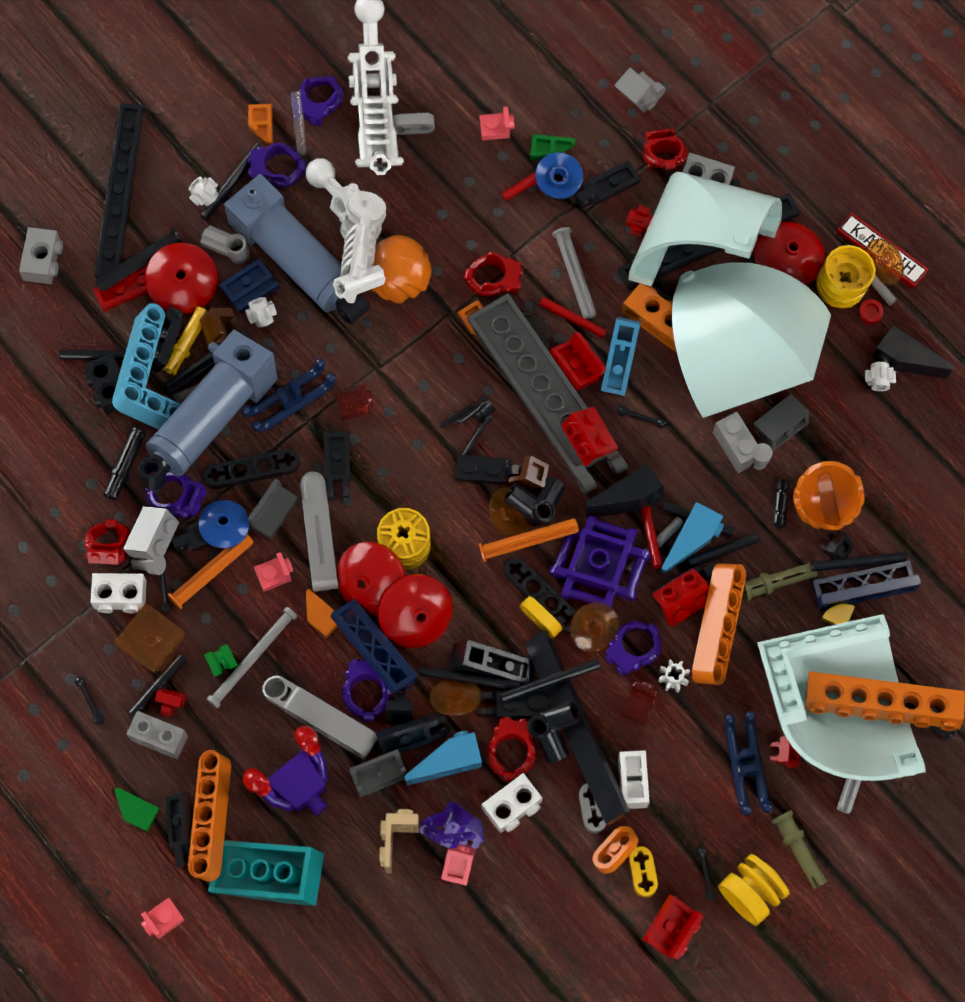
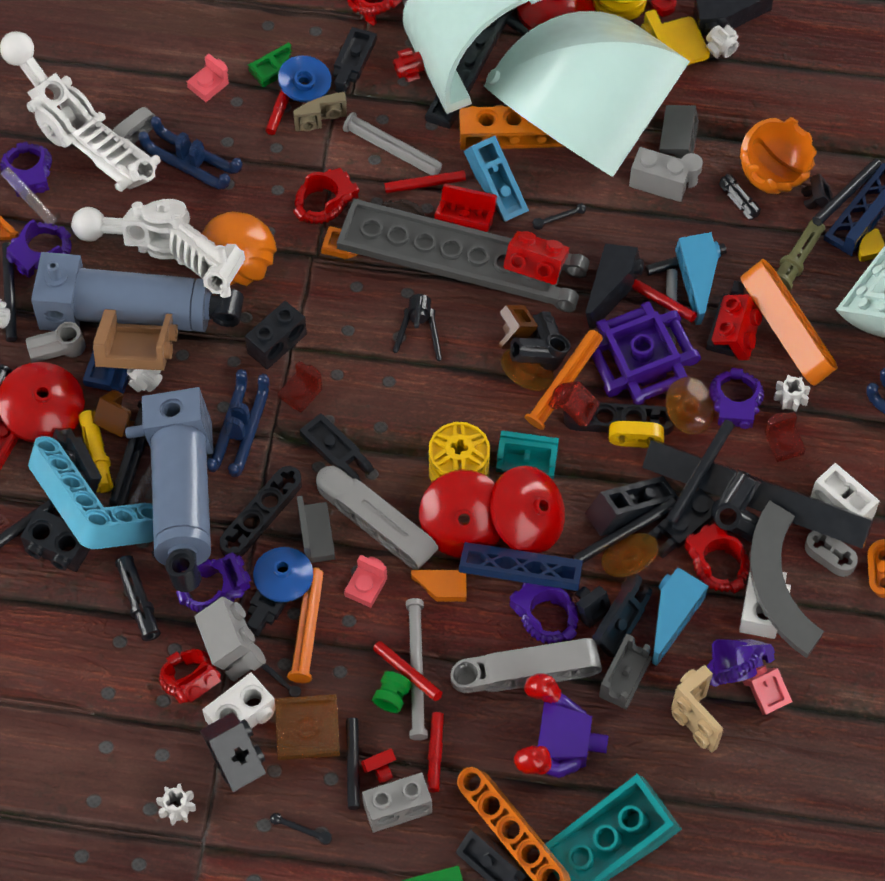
camera: 40 degrees left, 10 degrees down
black hinge [455,454,522,485] -> none
black bar [687,532,760,568] -> none
none -> medium nougat panel [93,309,178,371]
none -> dark blue piece [138,116,242,189]
none -> white gear [156,783,196,825]
none -> brick [200,712,266,792]
none -> black brick [245,301,307,370]
none -> dark tan slope [293,92,347,131]
none -> red bar [373,641,442,701]
none -> red piece [427,712,444,793]
none -> teal hinge [496,430,559,480]
none -> clear red bracket [548,381,600,426]
none -> yellow bracket [641,10,710,65]
none -> dark grey tile [750,500,824,658]

